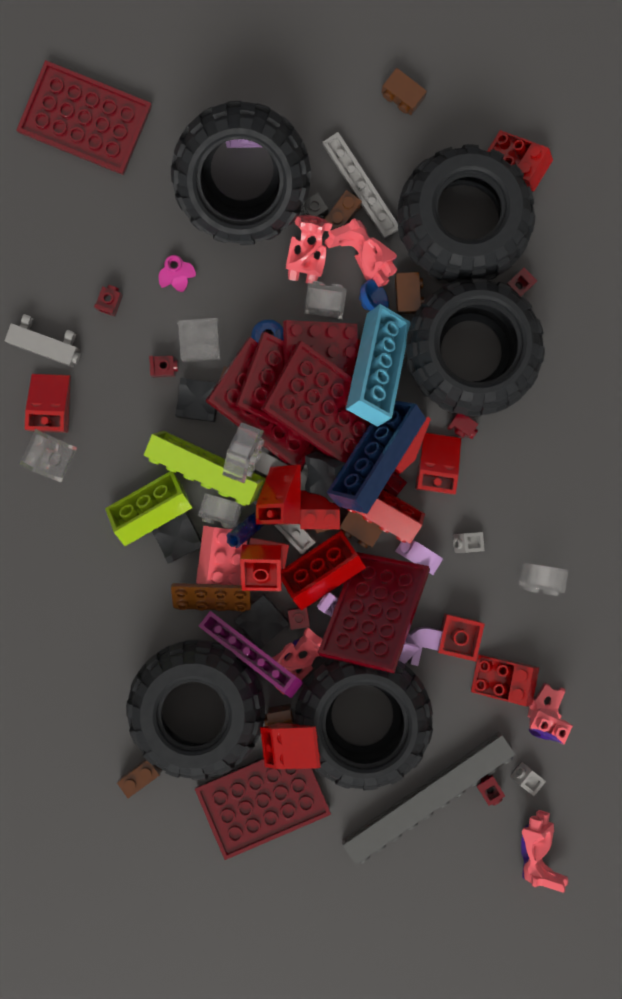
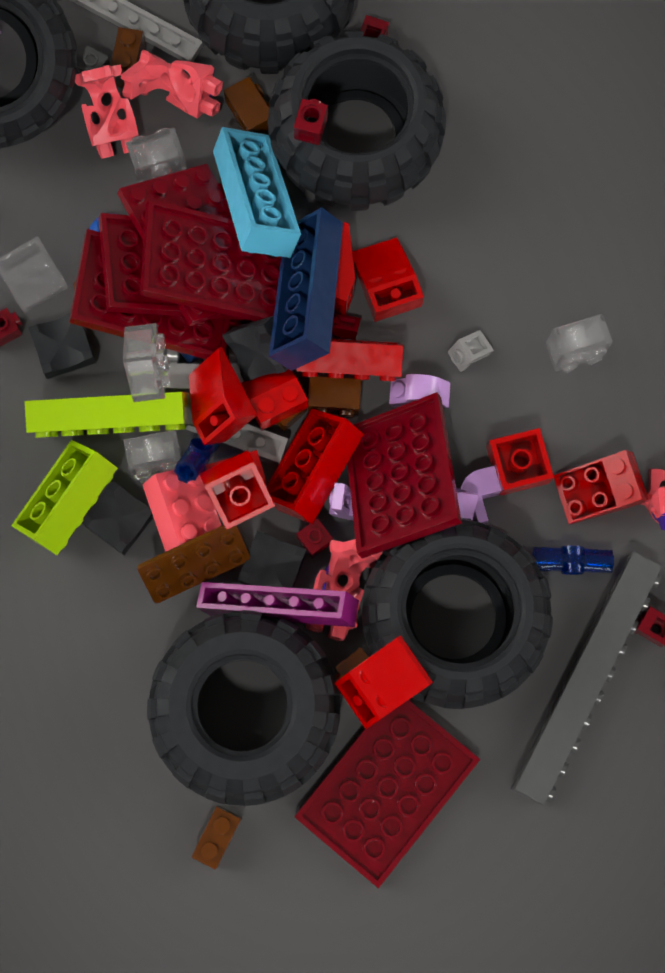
camera: 20 degrees left, 10 degrees down
blue piece [359,279,389,311] -> none
dark red brick [447,413,478,439] -> none
none -> dark red brick [294,99,328,145]
none -> clear blue piece [532,546,614,575]

